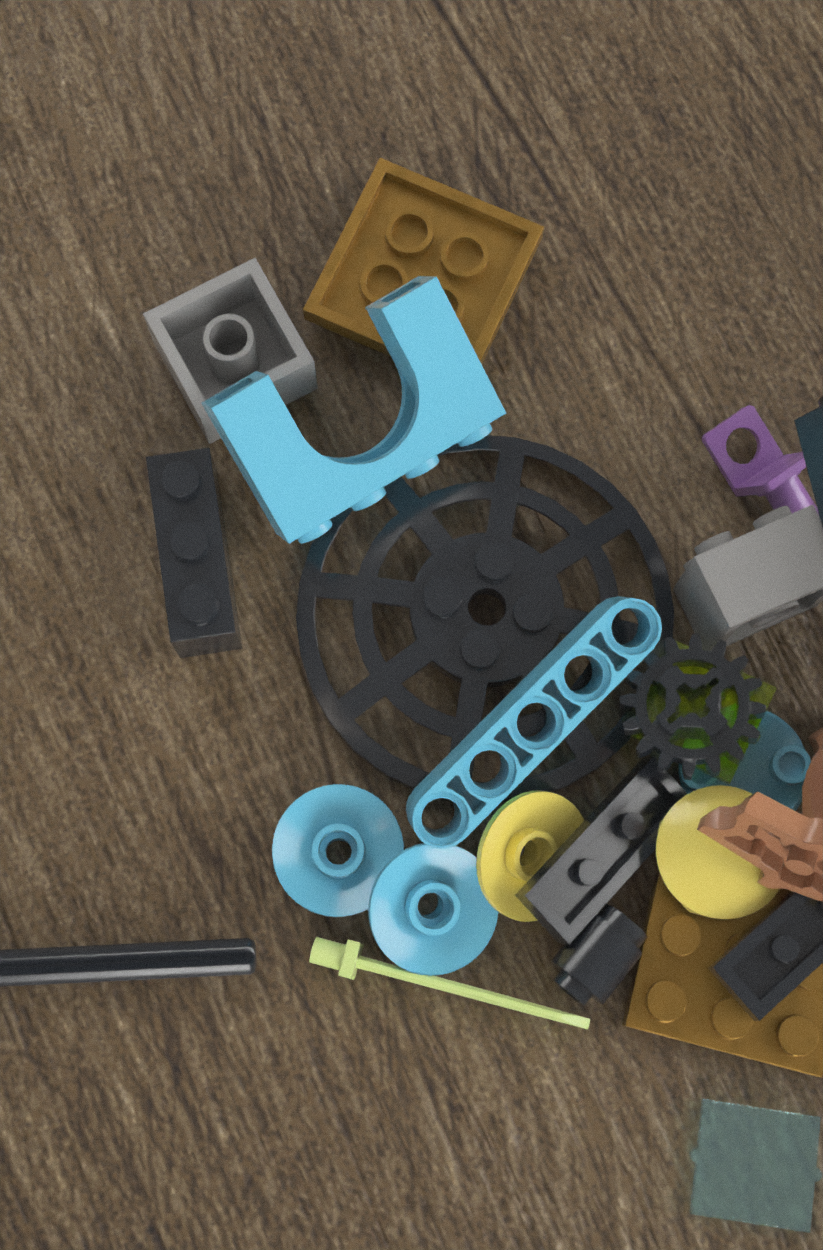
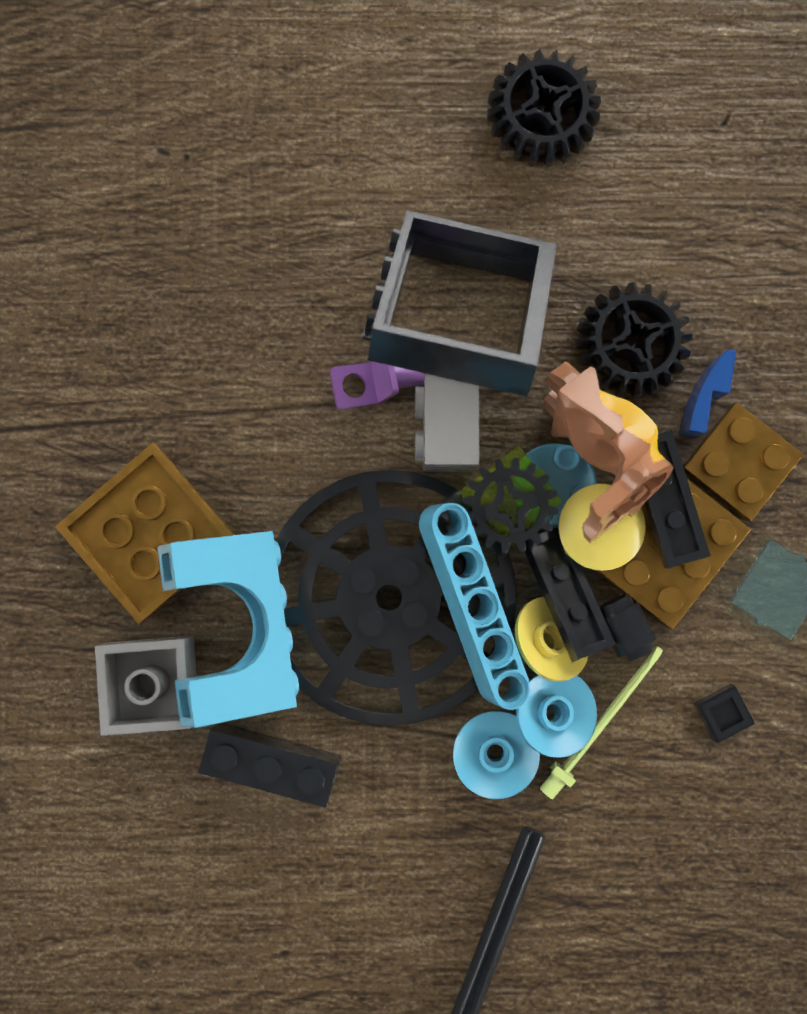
camera: 65 degrees left, 10 degrees up
none -> black tile [693,684,755,743]

